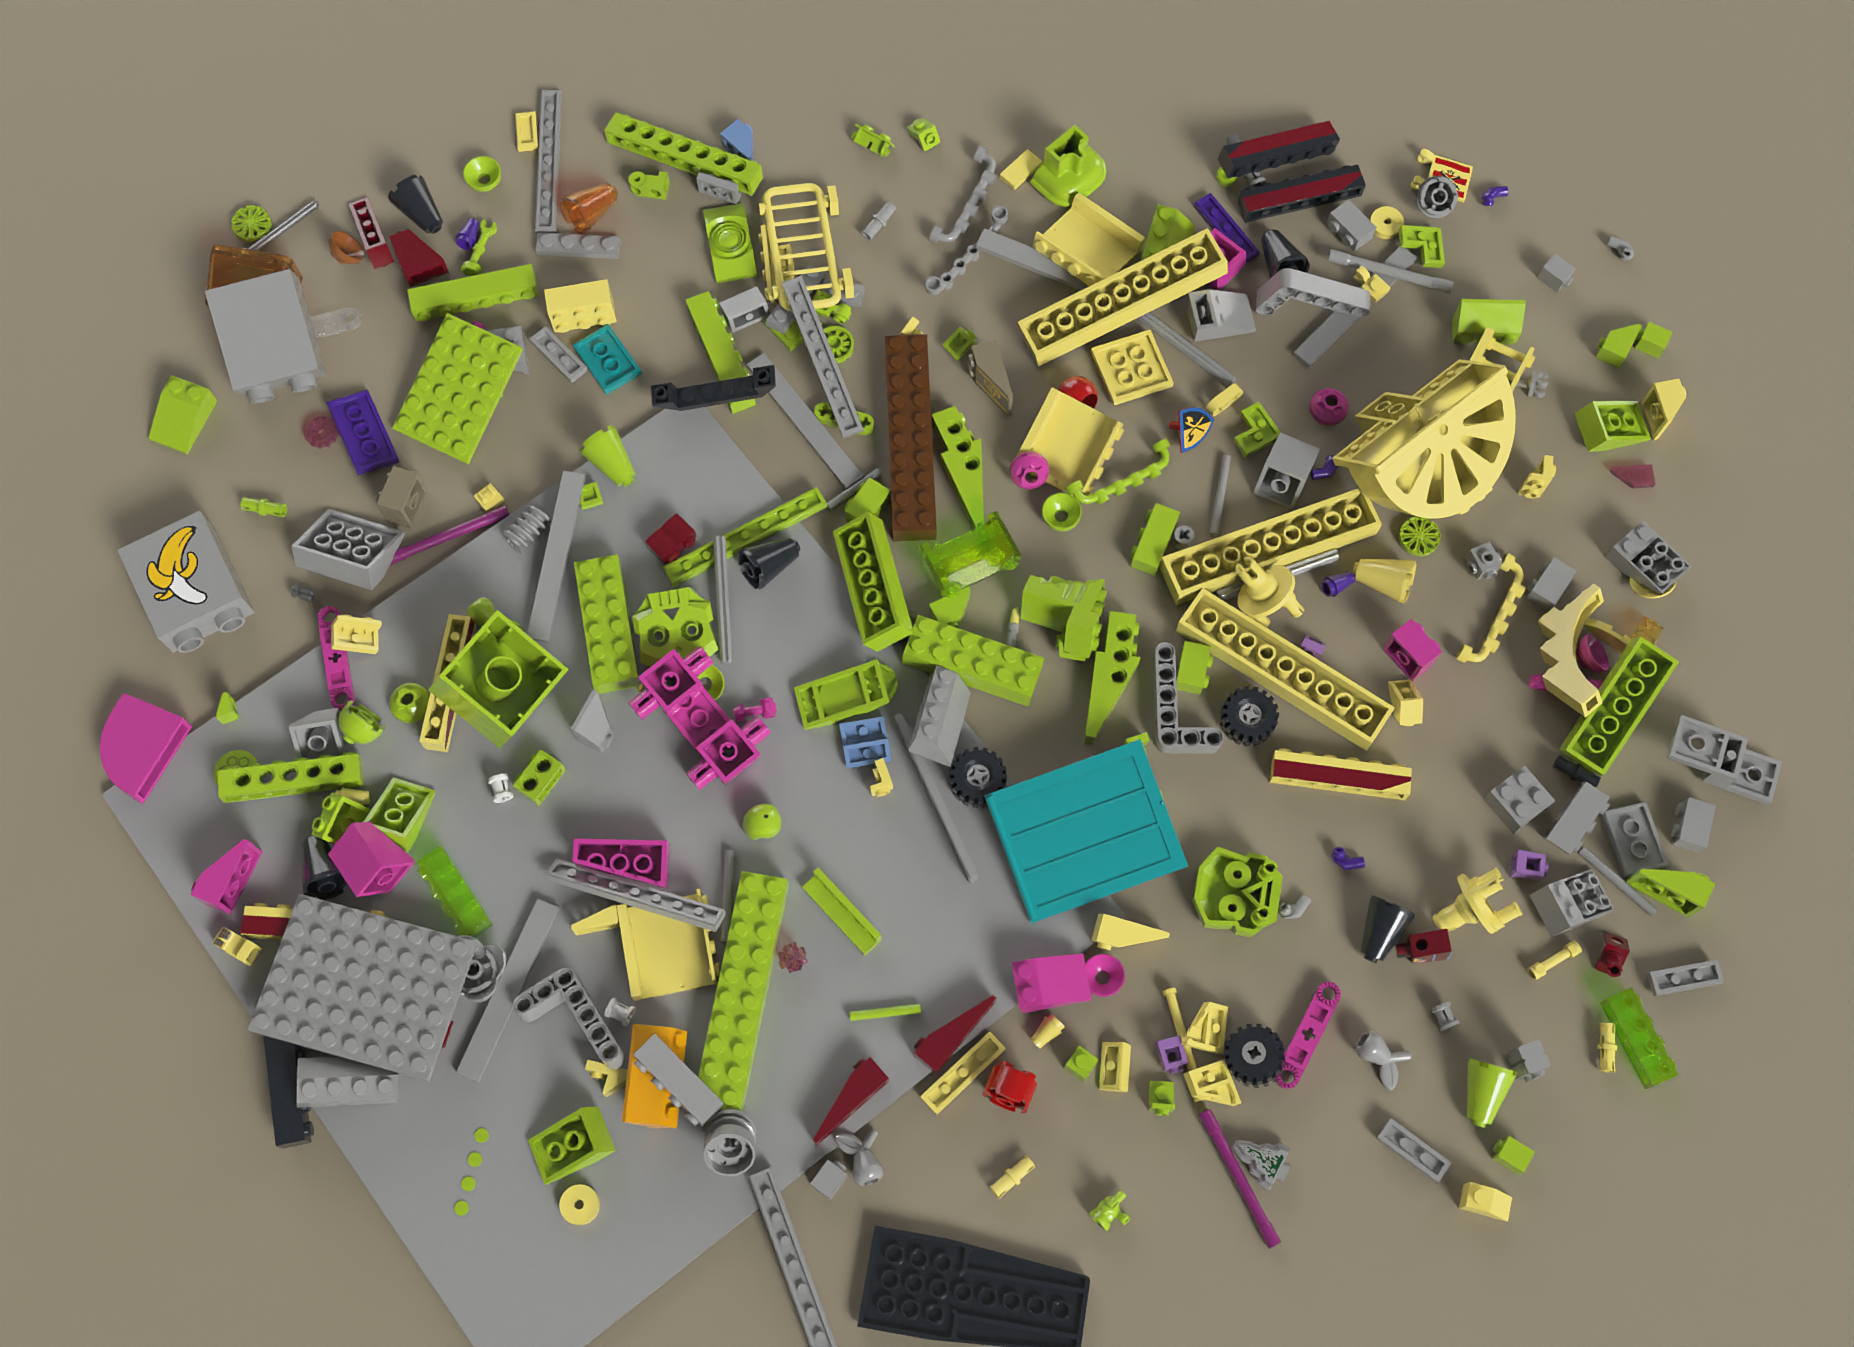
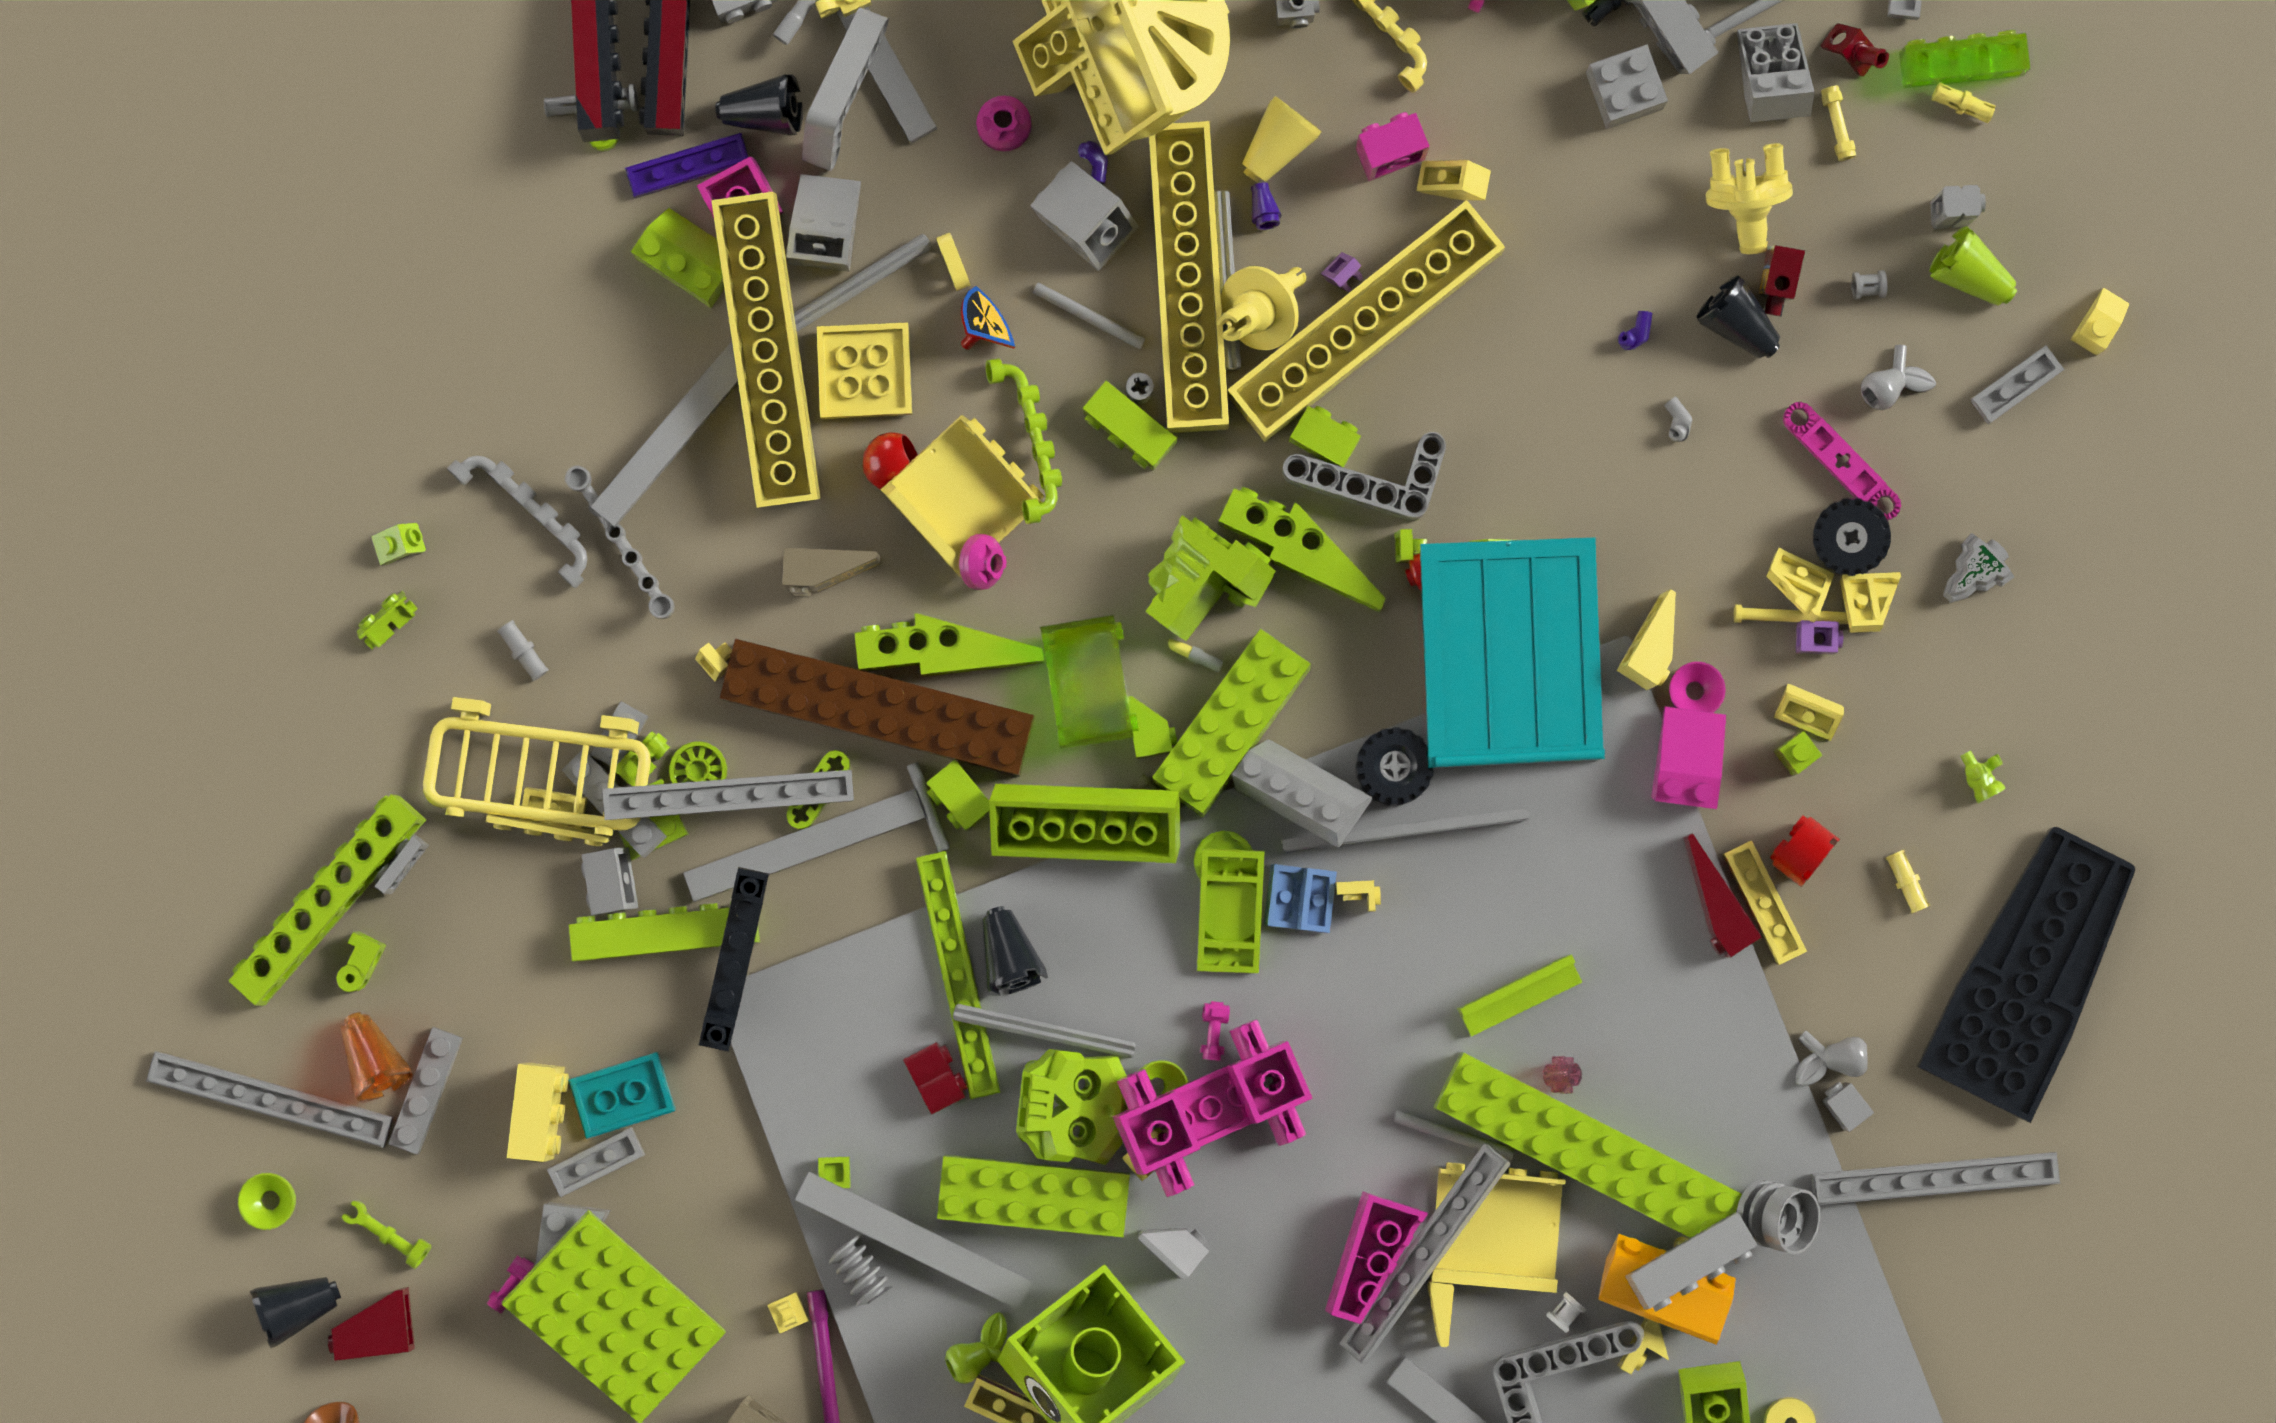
camera: 70 degrees left, 15 degrees up
dark red slope [349,197,394,269] -> none
lime brick [407,264,540,321] -> none
dark purple cone [455,218,479,250] -> none
white bush [488,774,514,803] -> none
lime brick [513,749,566,806] -> none
light yellow tile [515,111,539,152] -> none
lime cone [579,425,636,487] -> none
lime slope [703,203,757,283] -> none
medium blue slope [720,119,754,161] -> none
lime helmet [743,804,782,840] -> none
dark red slope [813,1057,890,1146] -> none
lime bar [850,1004,921,1021] -> none
lime bracket [942,327,979,360] -> none
light yellow tile [1000,149,1042,190] -> none
lime piece [1030,124,1107,207] -> none
light yellow cone [1030,1013,1065,1049] -> none
light yellow panel [1032,193,1145,286] -> none
lime piece [1042,493,1082,532] -> none
lime bracket [1149,1081,1175,1116] -> none
lime brick [1192,847,1283,938] -> none
magenta piece [1198,1109,1281,1249] -> none
black wheel [1220,686,1279,746] -> none
lime plate [1234,402,1280,458] -> none
brick [1269,749,1412,800] -> none
lime wheel [1399,517,1441,556] -> none
lime brick [1492,1136,1535,1175] -> none
medium lavender brick [1510,850,1549,881] -> none

